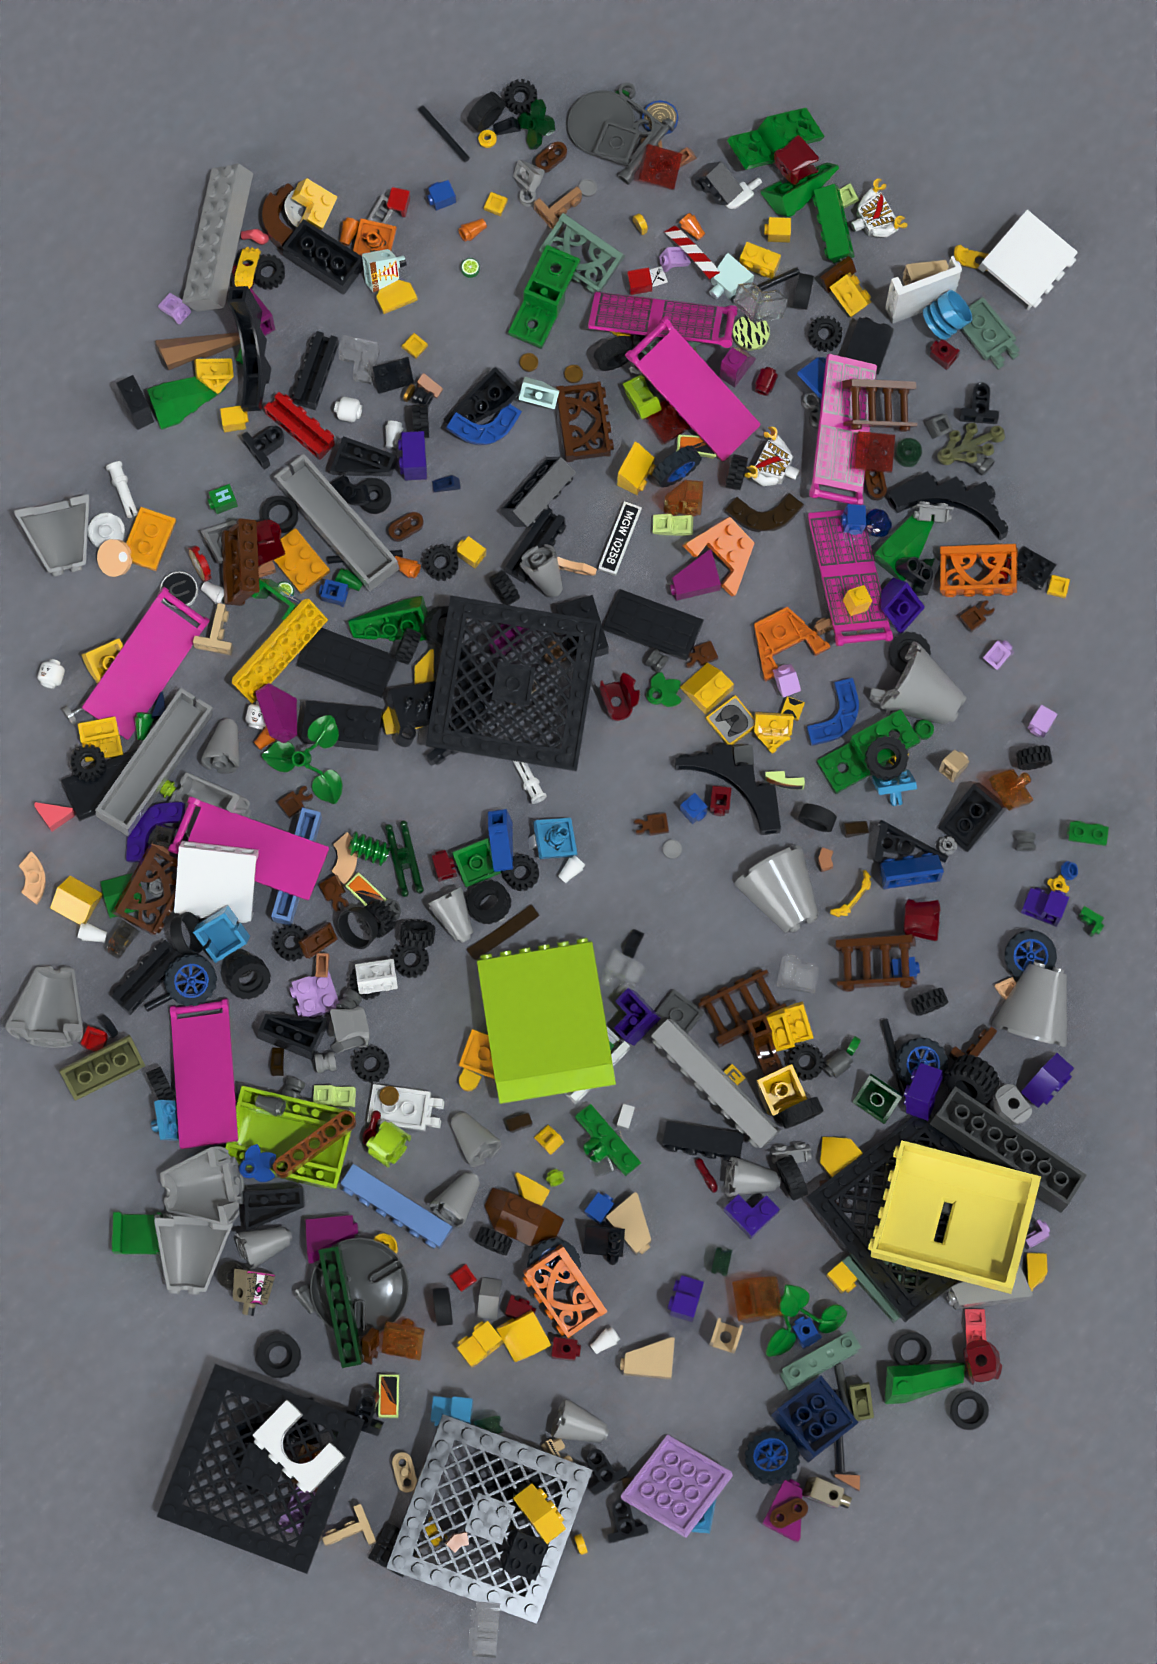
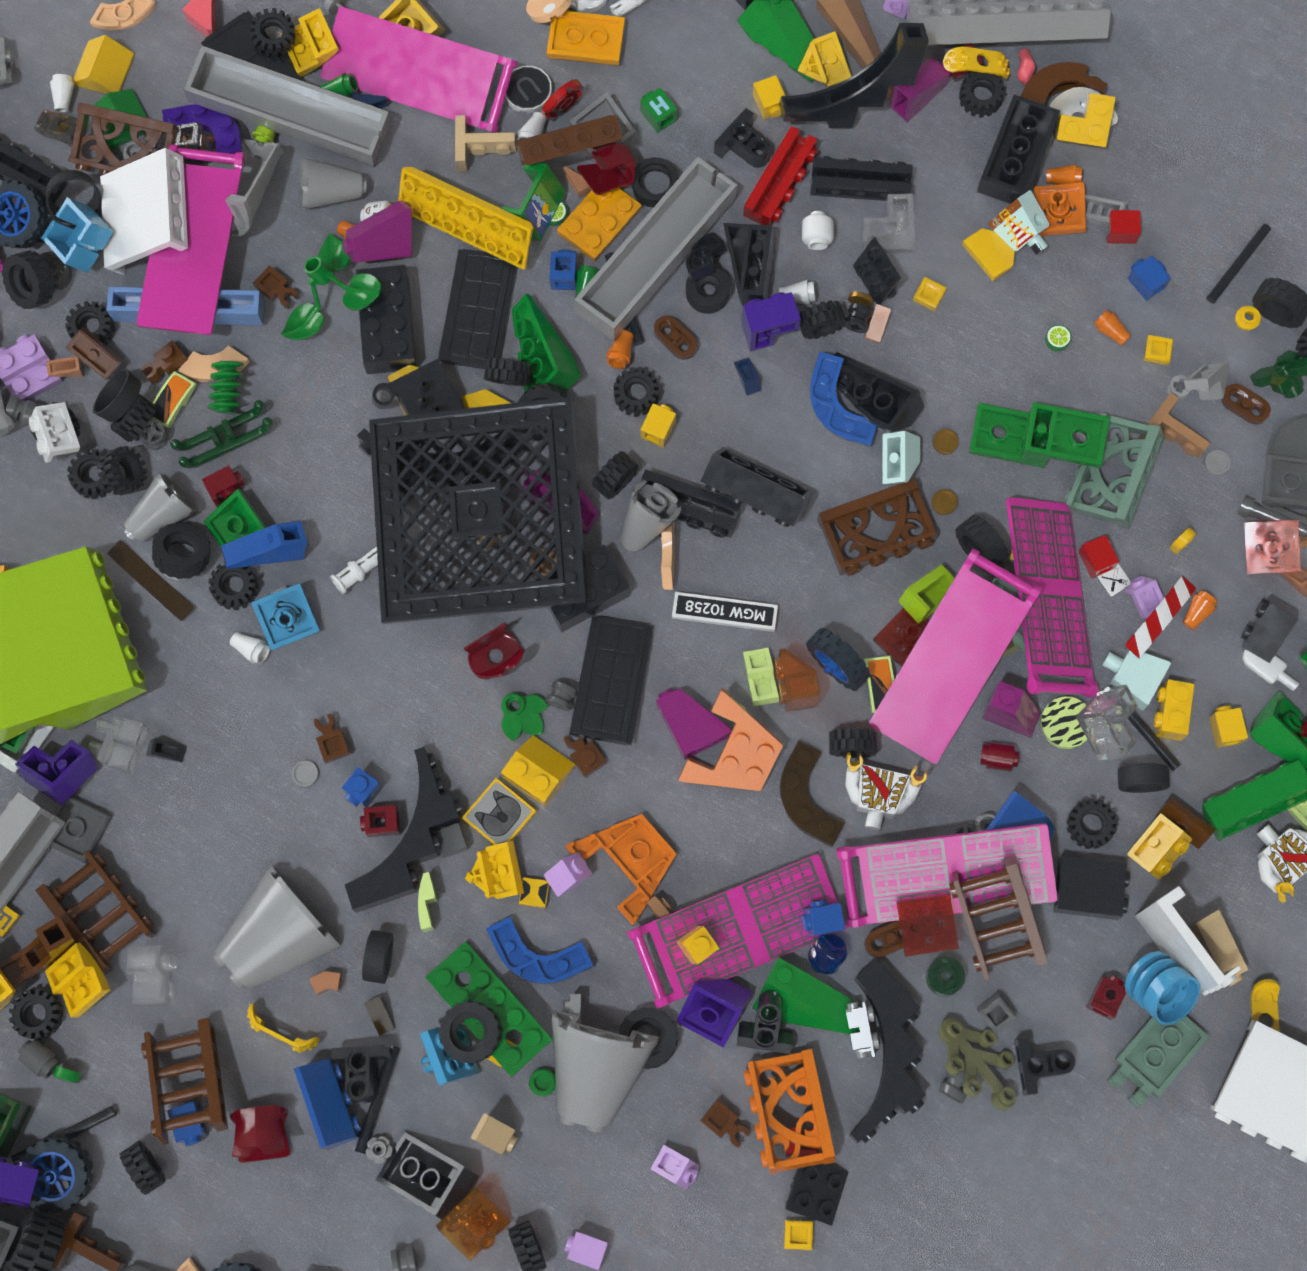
camera: 80 degrees right, 0 degrees up
black piece [493,117,521,135] -> none
yellow slope [617,442,656,495] -> none

